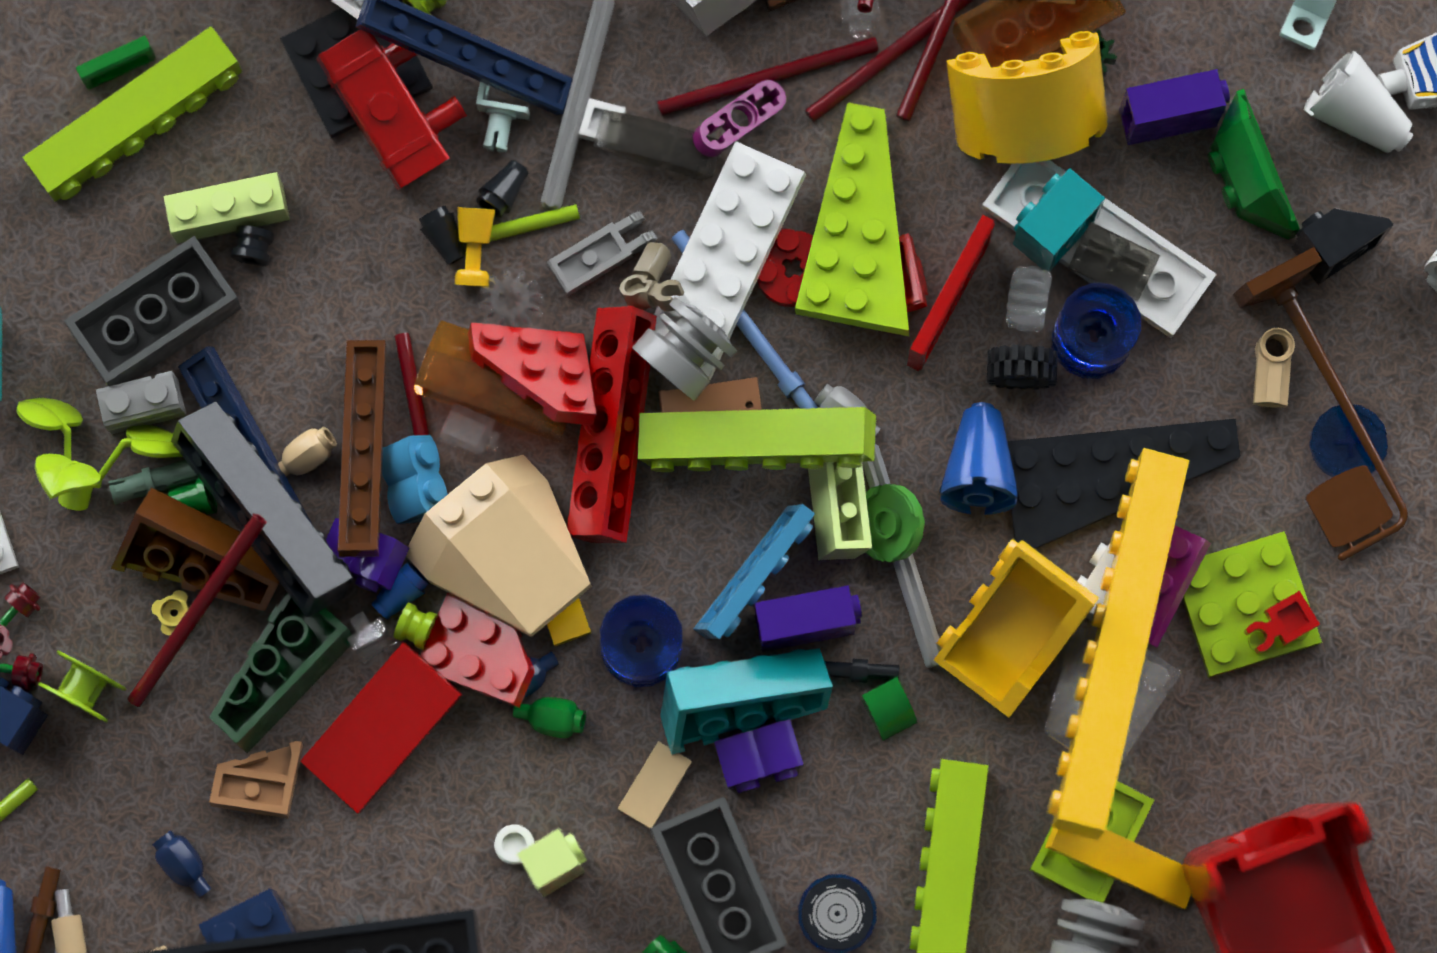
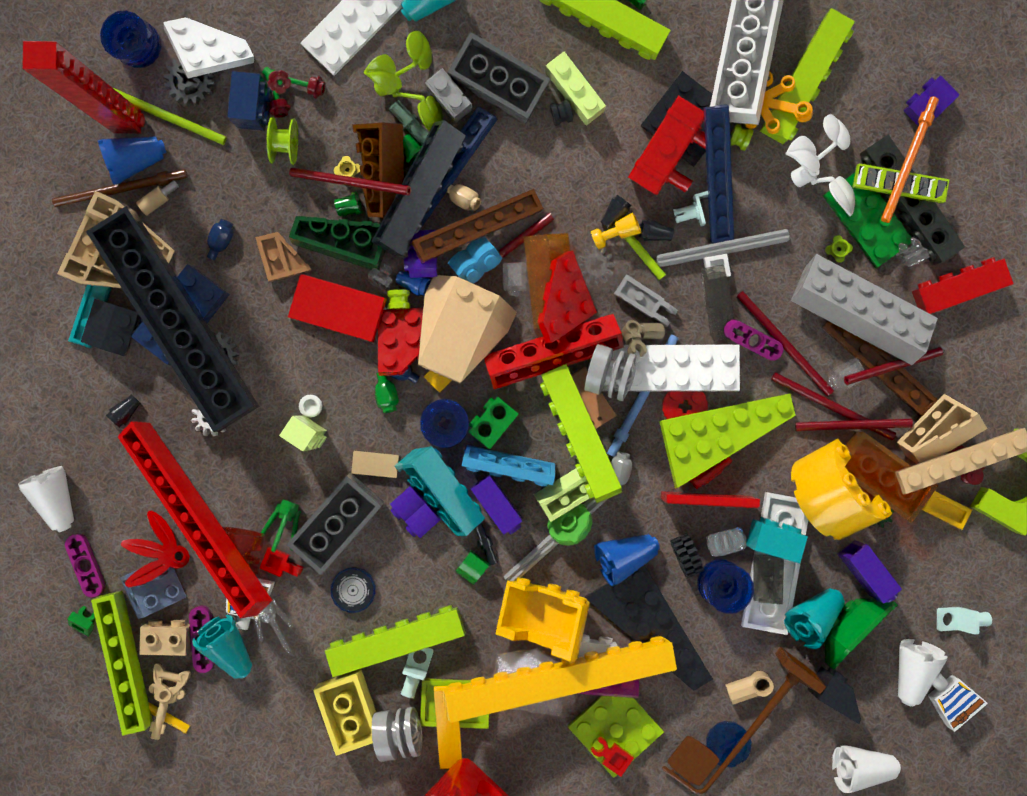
camera: 65 degrees right, 10 degrees up
none -> green bush [334,191,363,217]
none -> light aqua bracket [401,648,433,698]
none -> green brick [468,397,518,449]
none -> teal cone [784,588,845,649]

